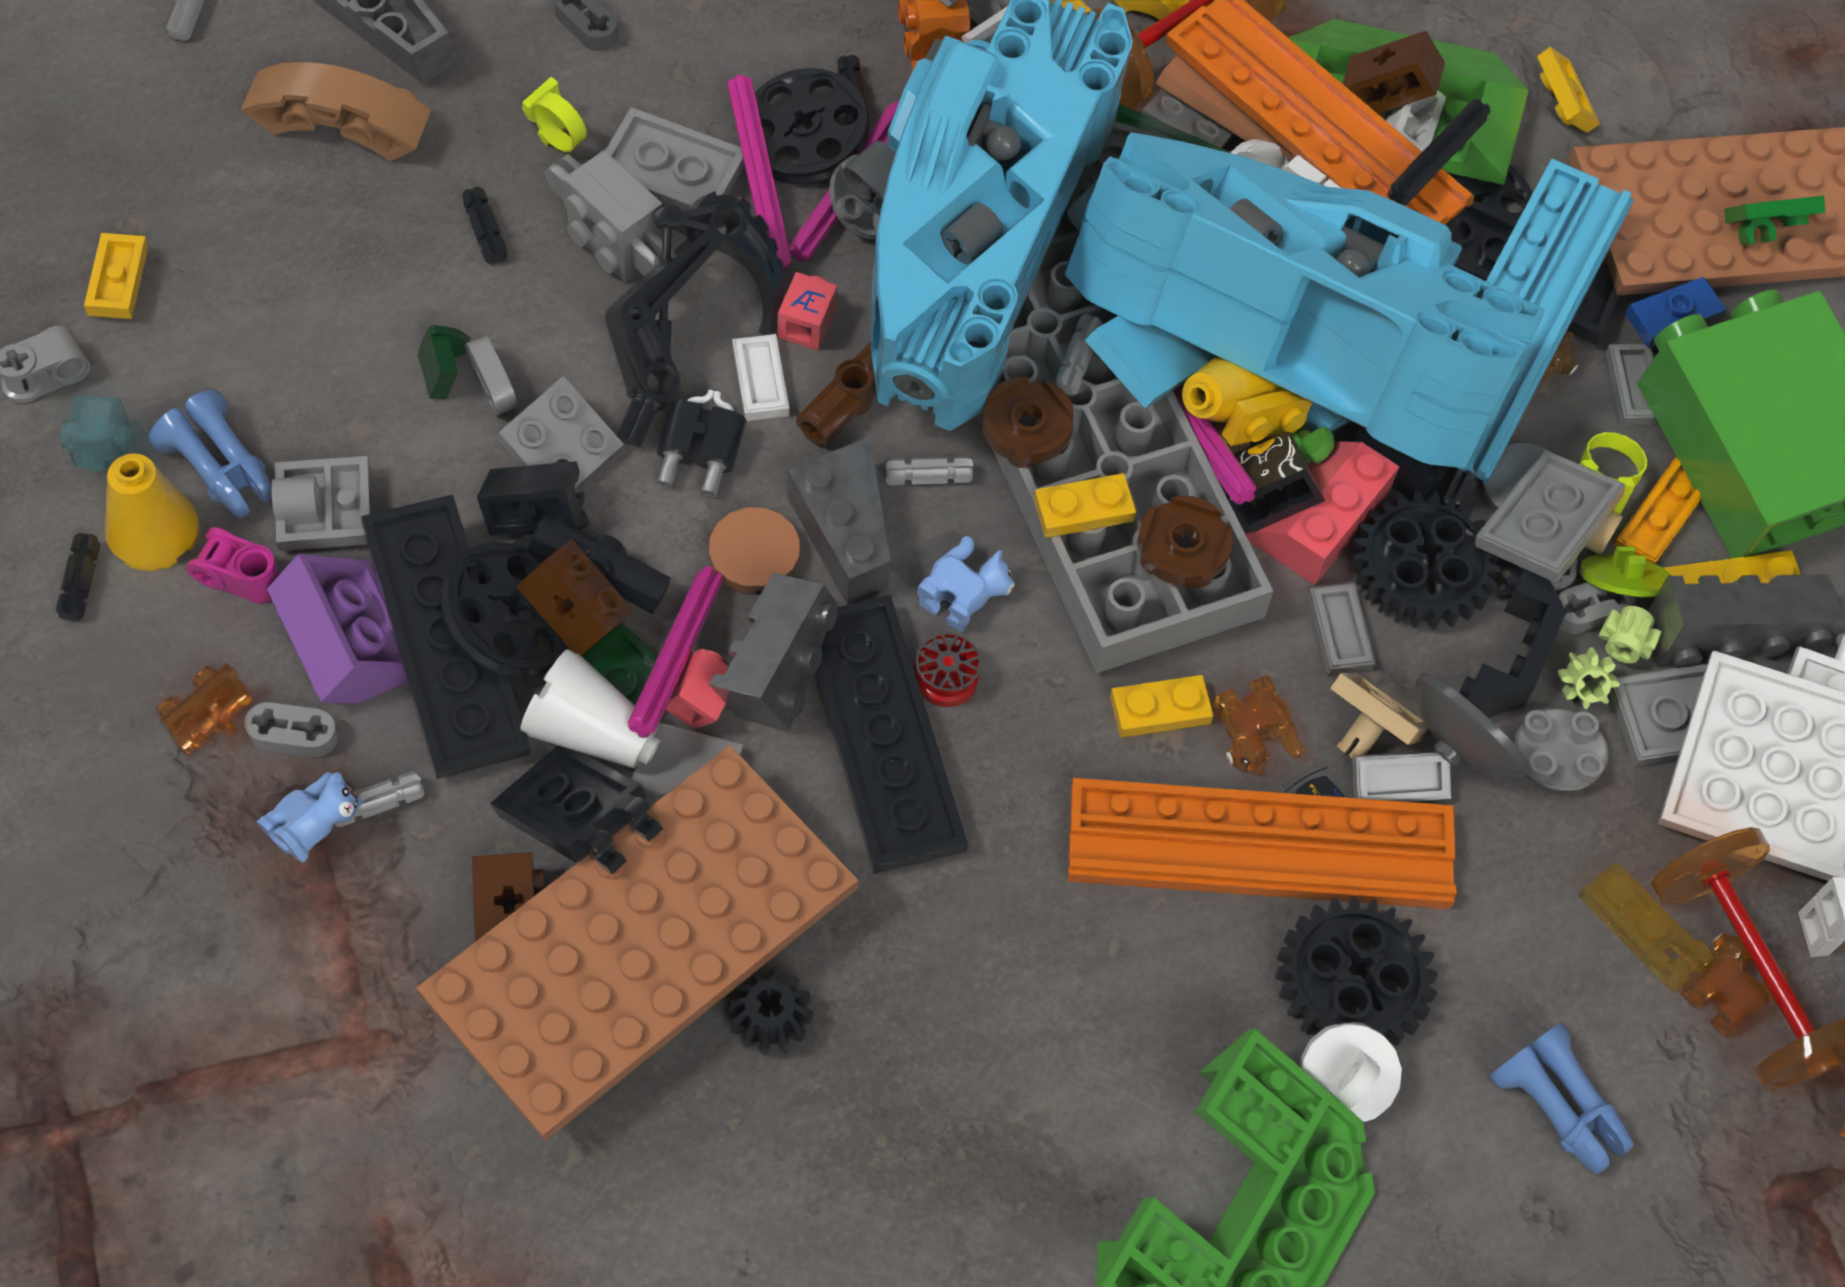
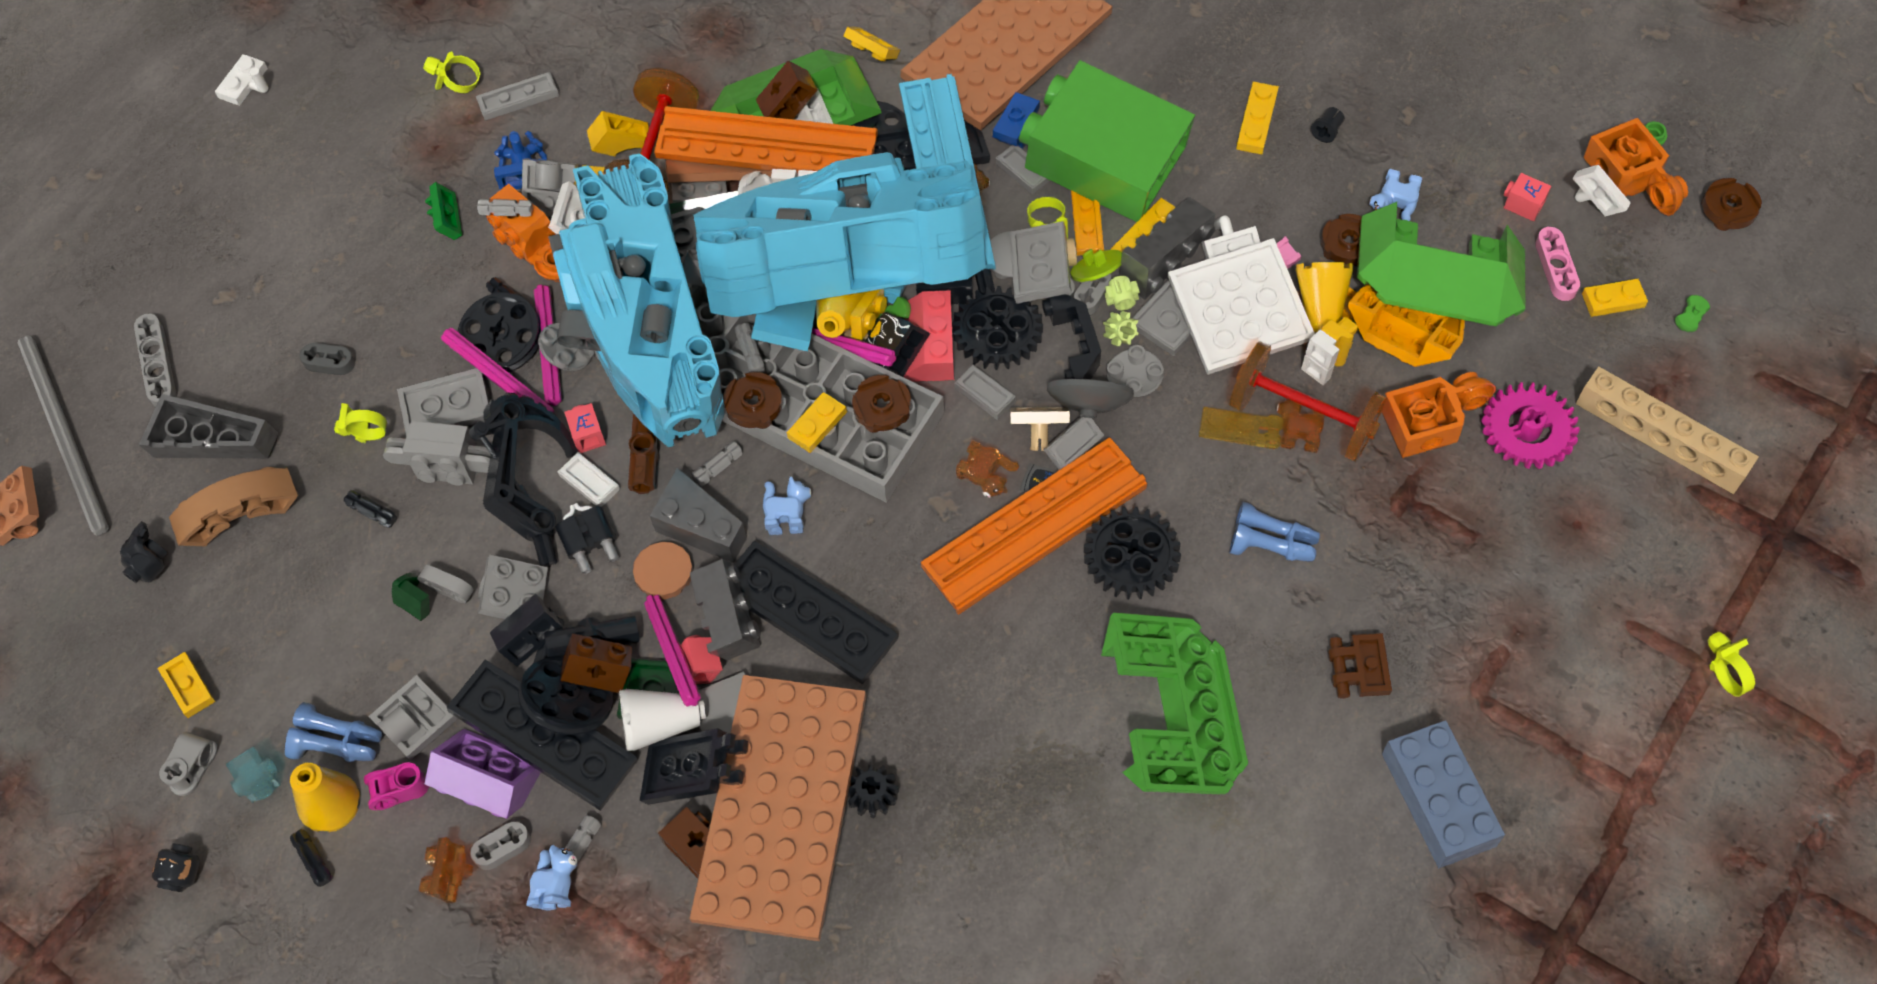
camera: 30 degrees left, 0 degrees up
red wheel [914,632,981,708] -> none
yellow plate [1110,675,1213,738] -> none
white tile [1300,1022,1402,1122] -> none
black axle [1387,99,1491,206] -> none
green plate [1724,195,1826,245] -> none
none -> black head [120,521,168,583]

